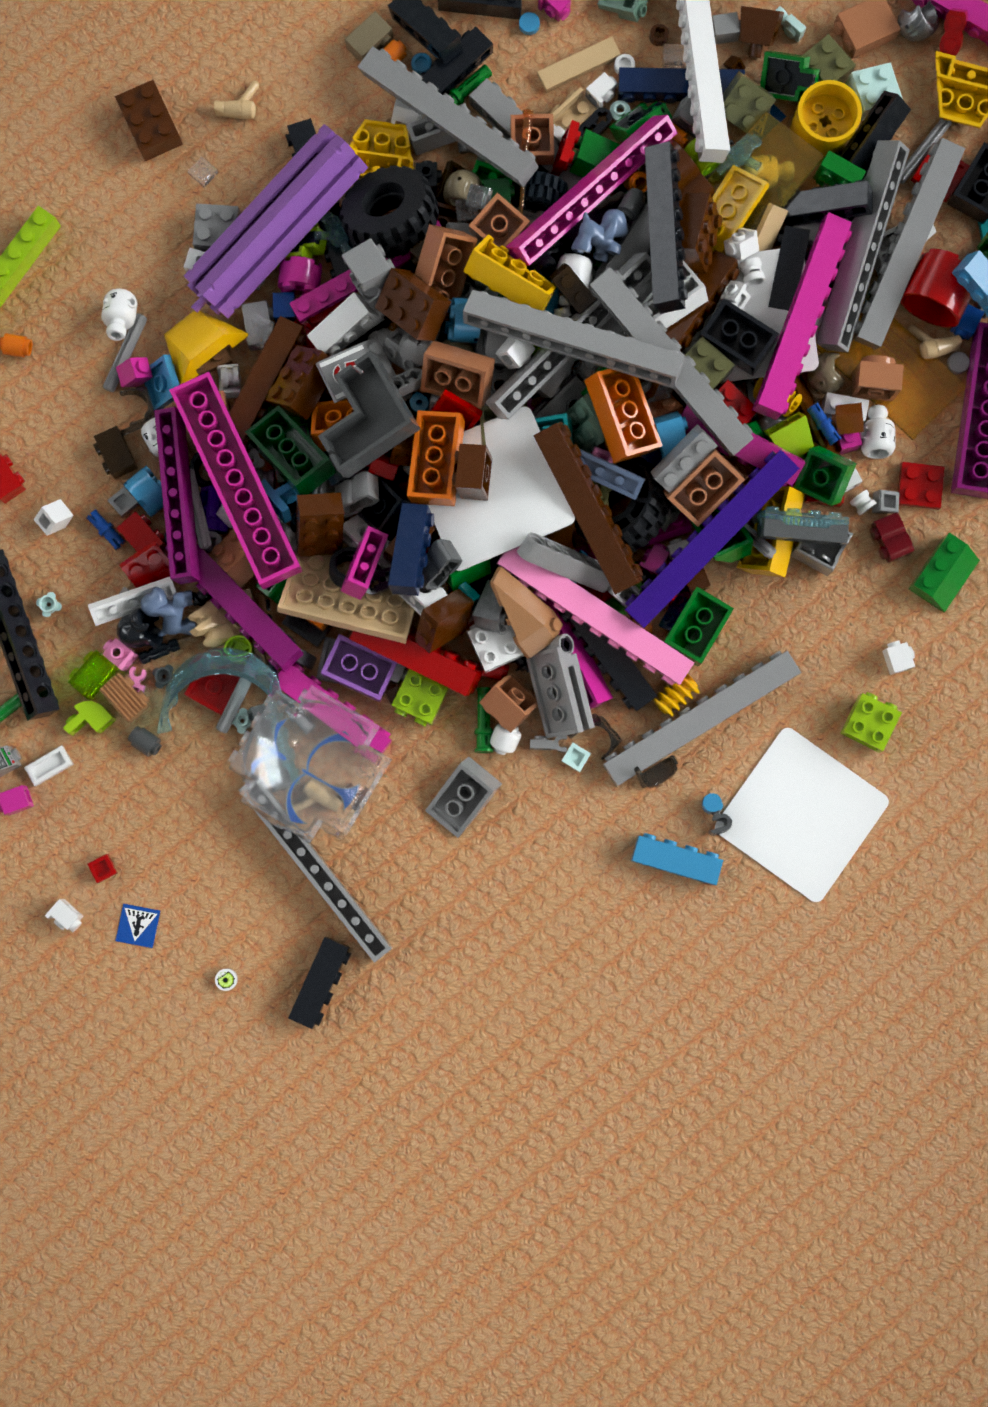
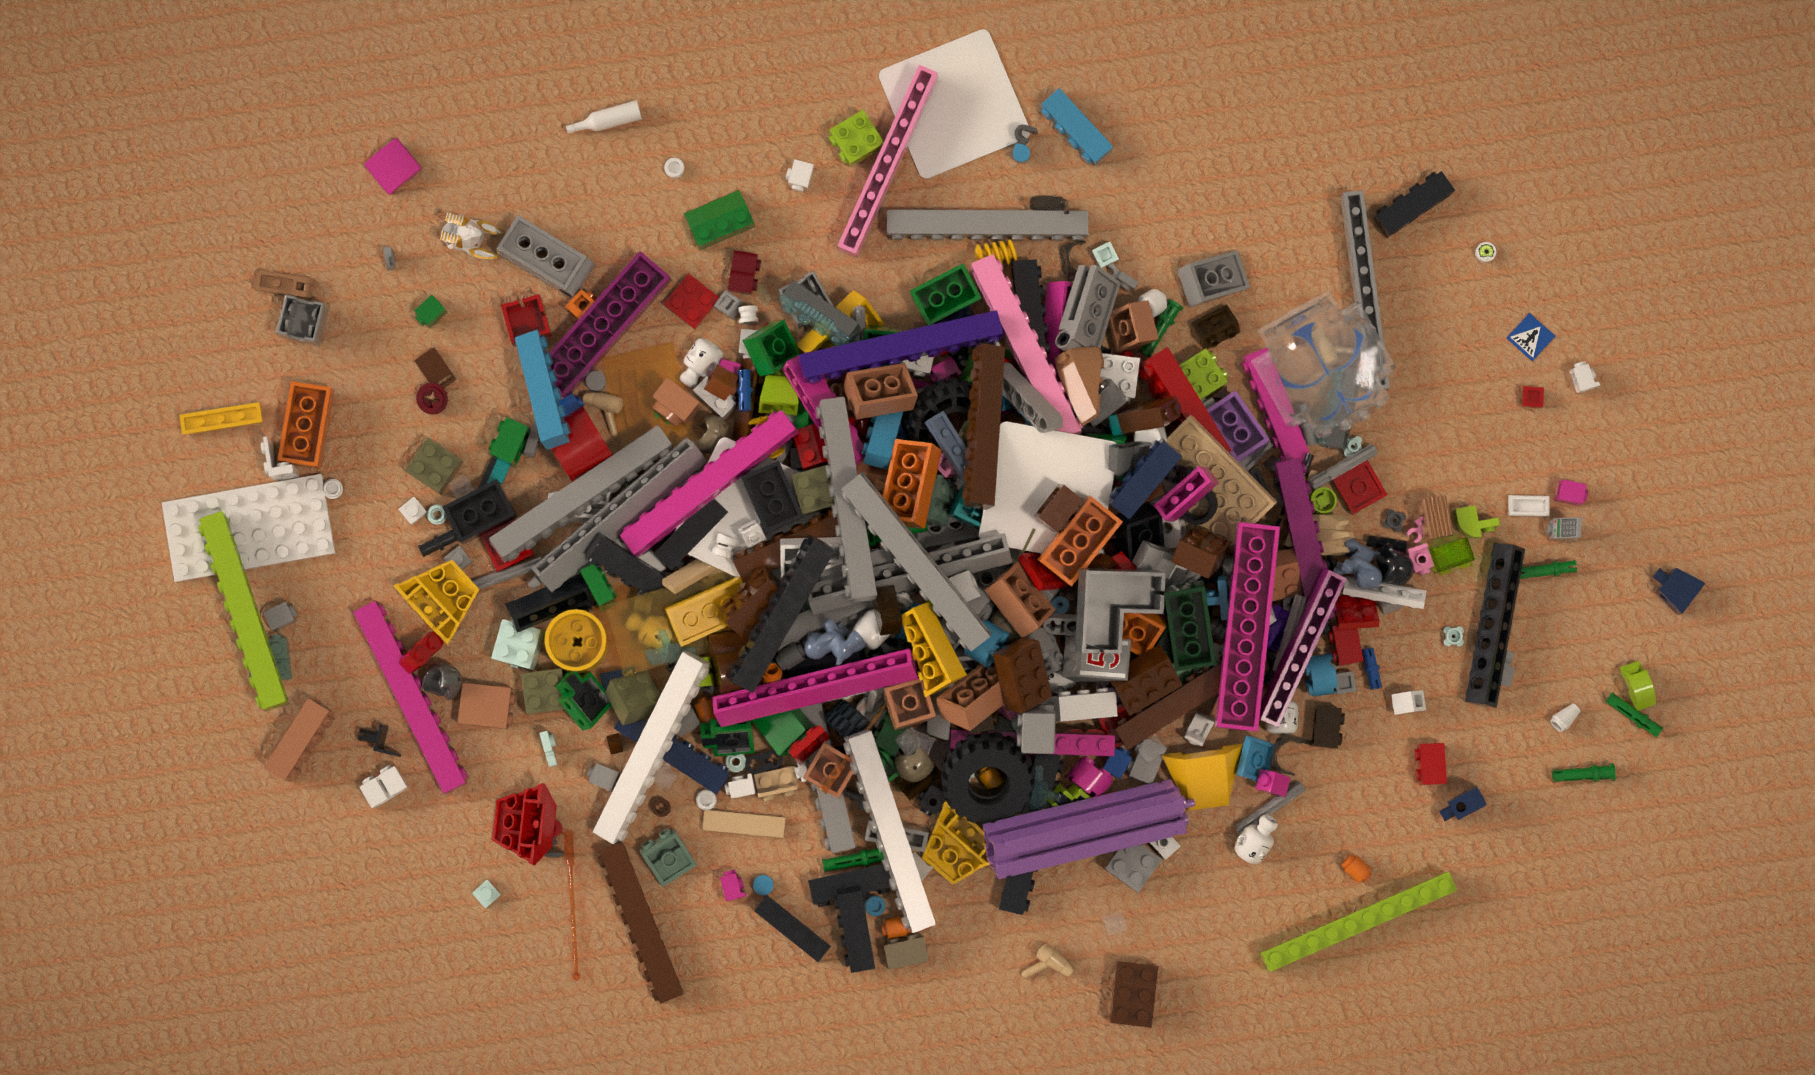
camera: 150 degrees left, 0 degrees up
dark grey brick [128,726,162,757] -> none
clear light blue windscreen [157,648,282,734] -> none
light grey wheel [221,366,241,388] -> none
light grey brick [650,424,718,493] -> none
white brick [724,228,759,260] -> none
reddish brown torso [740,6,784,58] -> none
none -> light grey plate [444,546,472,570]
none -> bright pink brick [837,65,938,258]
none -> dark brown bracket [1192,305,1240,349]

